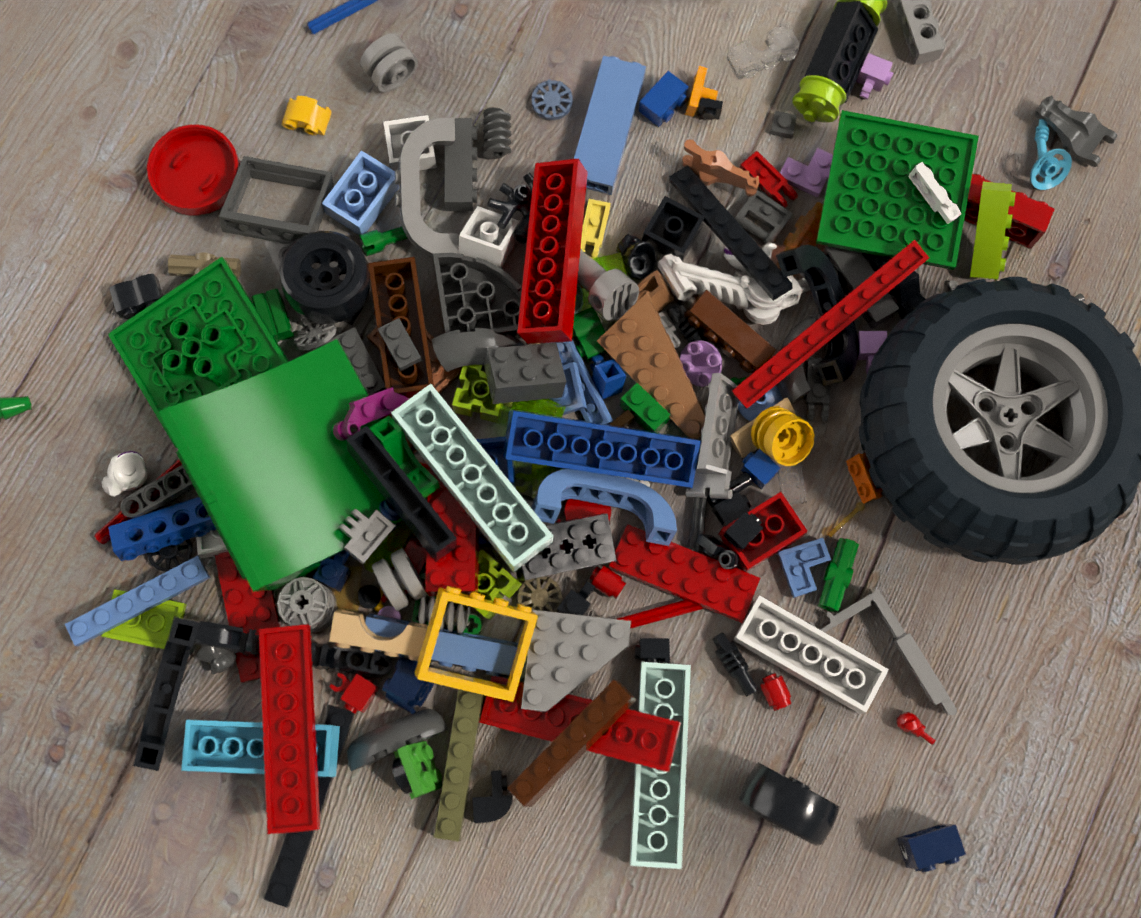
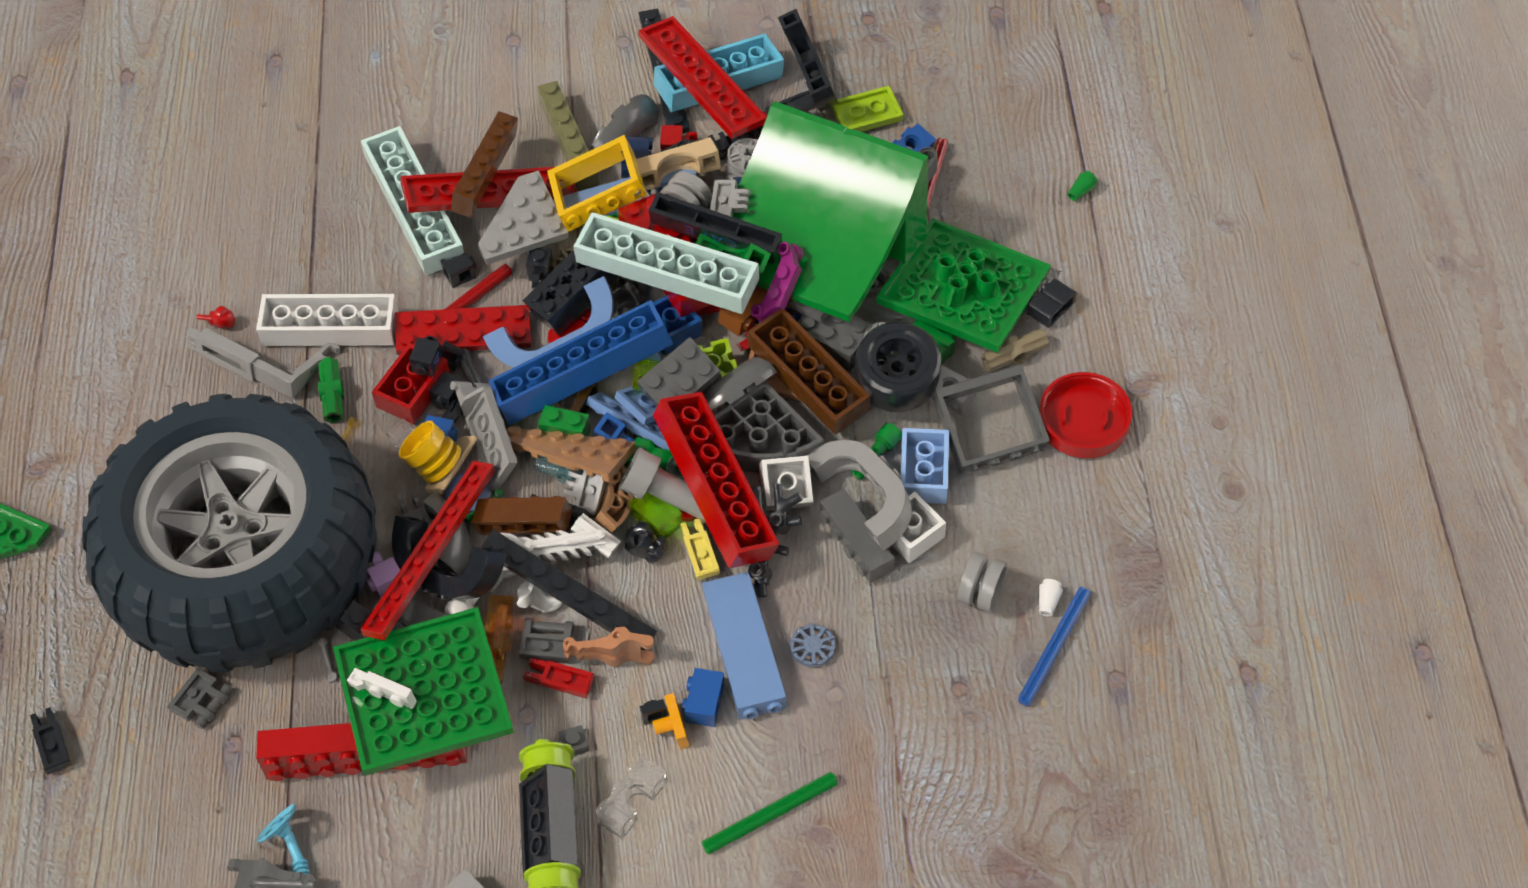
camera: 155 degrees right, 20 degrees down
medium blue plate [65,556,210,647] -> none
white hair [101,451,148,496] -> none
yellow cylinder [282,95,332,135] -> none
dark grey plate [378,318,422,371] -> none
bright green piece [392,741,443,800] -> none
black brick [473,770,513,823] -> none
dark grey piece [483,107,512,159] -> none
red brick [589,566,626,599] -> none
black brick [642,196,705,262] -> none
lavender dish [680,340,722,387] -> none
black hinge [712,632,759,697] -> none
black wheel [739,762,840,846] -> none
red brick [760,673,792,711] -> none
medium blue plate [777,538,831,598] -> none
lavender plate [780,148,832,198] -> none
lavender brick [856,53,893,99] -> none
dark blue brick [896,823,966,873] -> none
lime brick [970,182,1016,280] -> none
none -> white cone [1039,579,1063,617]

